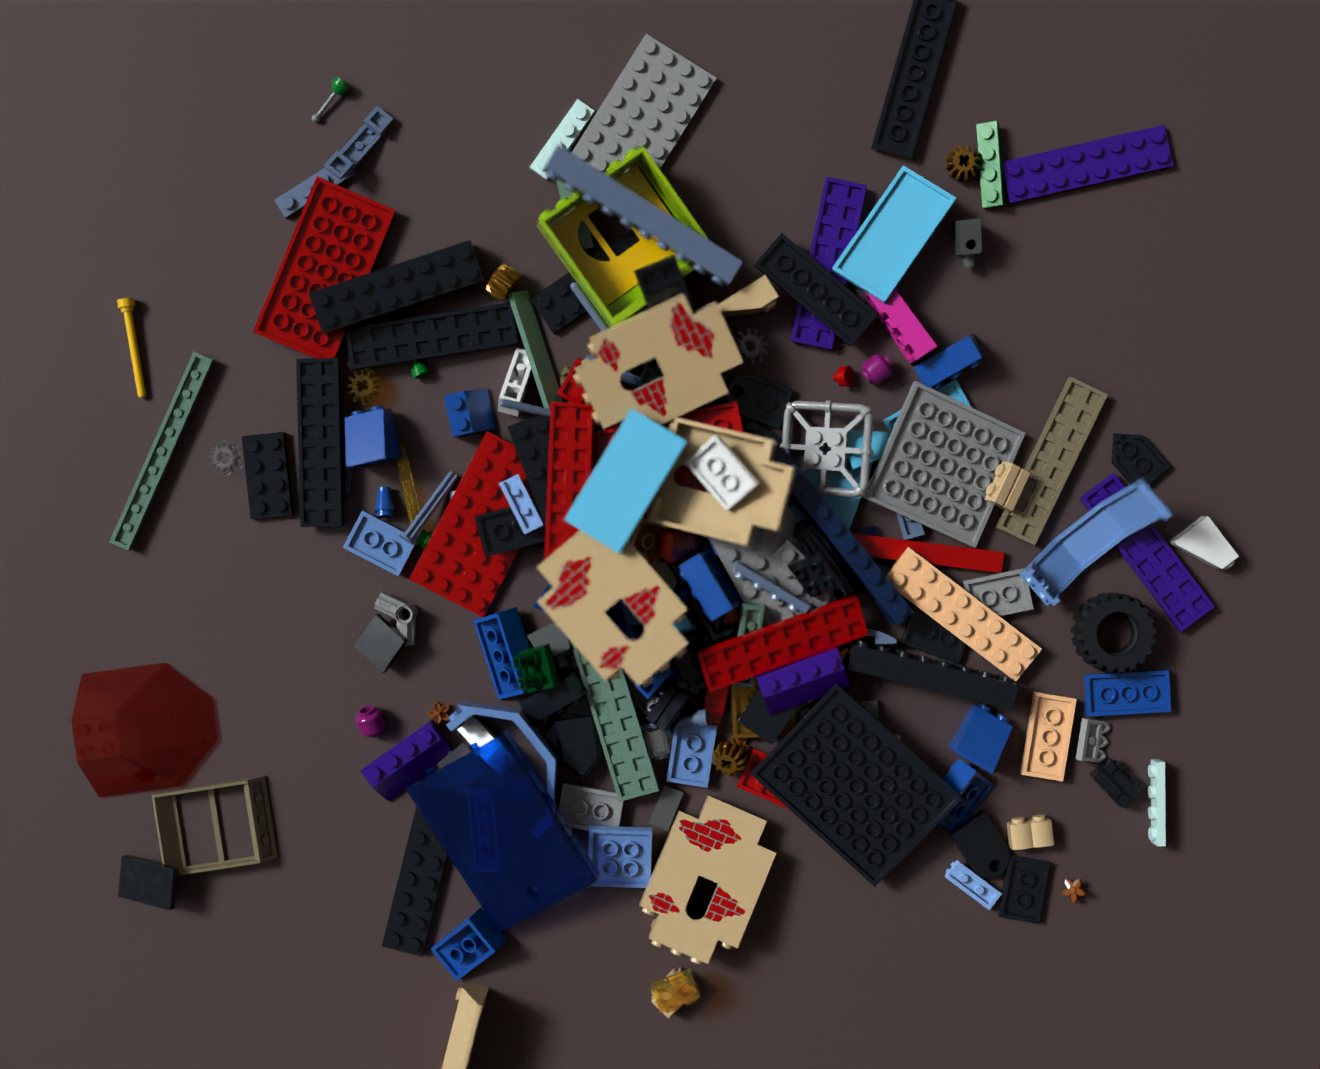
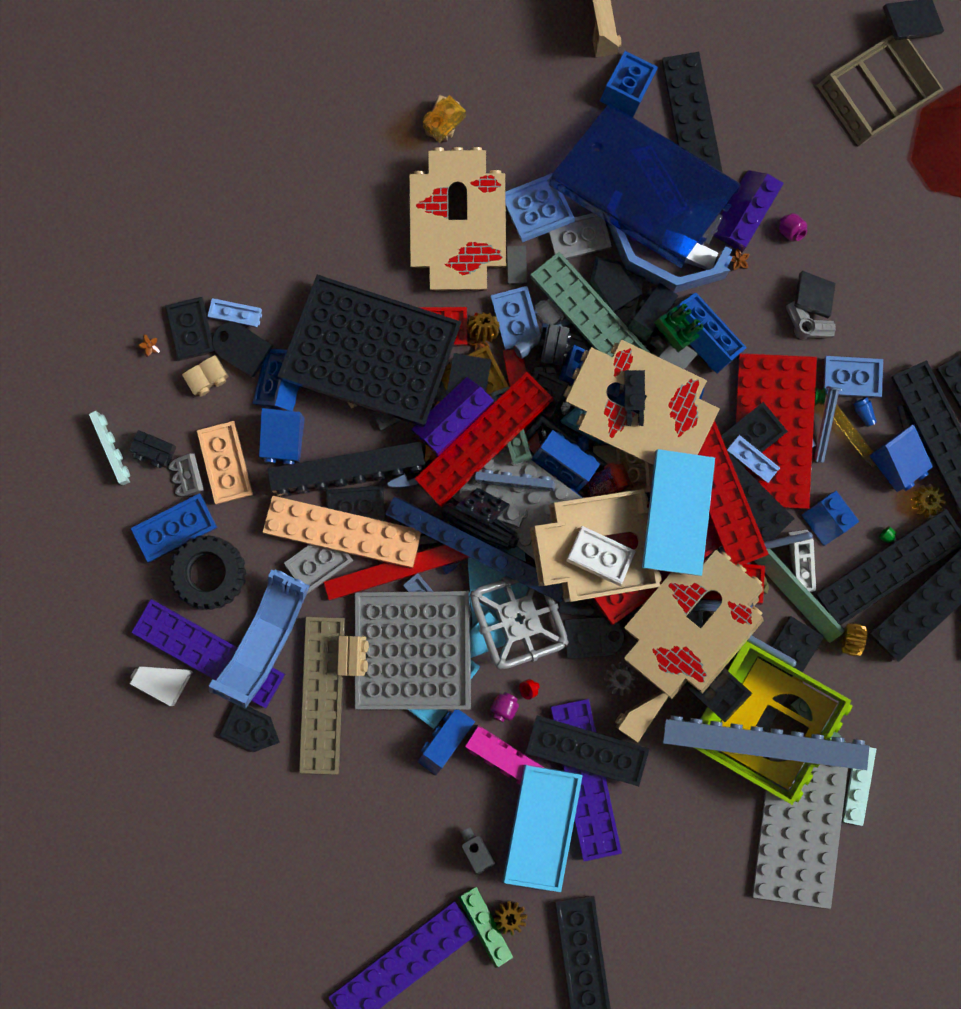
camera: 160 degrees right, 5 degrees down
none -> black hinge [624,370,645,426]

